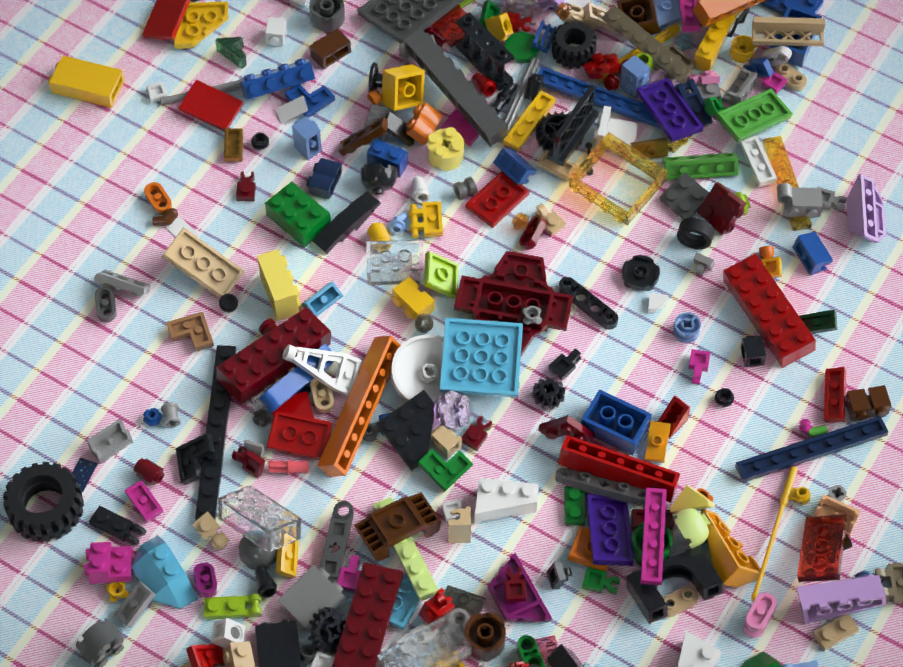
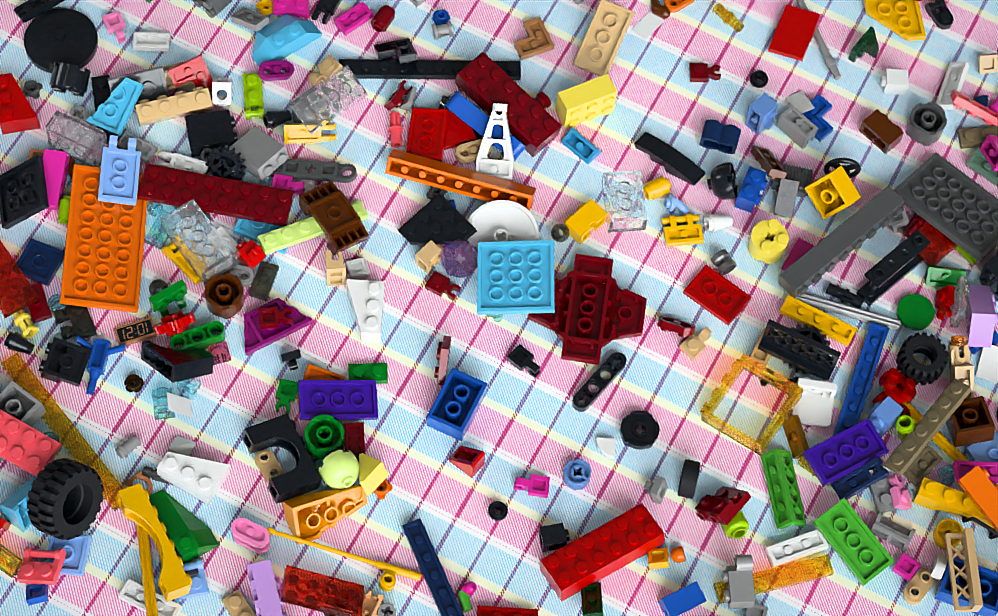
camera: 80 degrees right, 5 degrees up
black plate [219,293,238,313] -> none
pearl gold plate [224,128,243,162] -> none
blue brick [239,58,315,100] -> none
green brick [265,181,331,248] -> none
orange hinge [367,90,383,105] -> none
orange brick [406,102,442,146] -> none
green plate [417,449,474,492] -> none
lime plate [423,251,459,299] -> none
red cone [471,73,496,97] -> none
yellow brick [485,13,514,41] -> none
blue hinge [493,148,537,185] -> none
clear orange plate [512,213,529,230] -> none
light grey plate [522,306,542,325] -> none
black cone [525,73,545,101] -> none
blue tile [531,20,558,54] -> none
black gear [532,376,566,410] -> none
dark grey piece [555,468,646,506] -> none
red brick [558,435,681,503] -> none
dark pink plate [641,488,666,585] -> none
light orange plate [645,421,671,463] -> none
dark grey plate [659,173,709,220] -> none
green plate [704,97,727,117] -> none
blue plate [743,58,774,77] -> none
none -> clear yellow axle [713,3,744,32]
none -> light grey hinge [776,105,819,149]

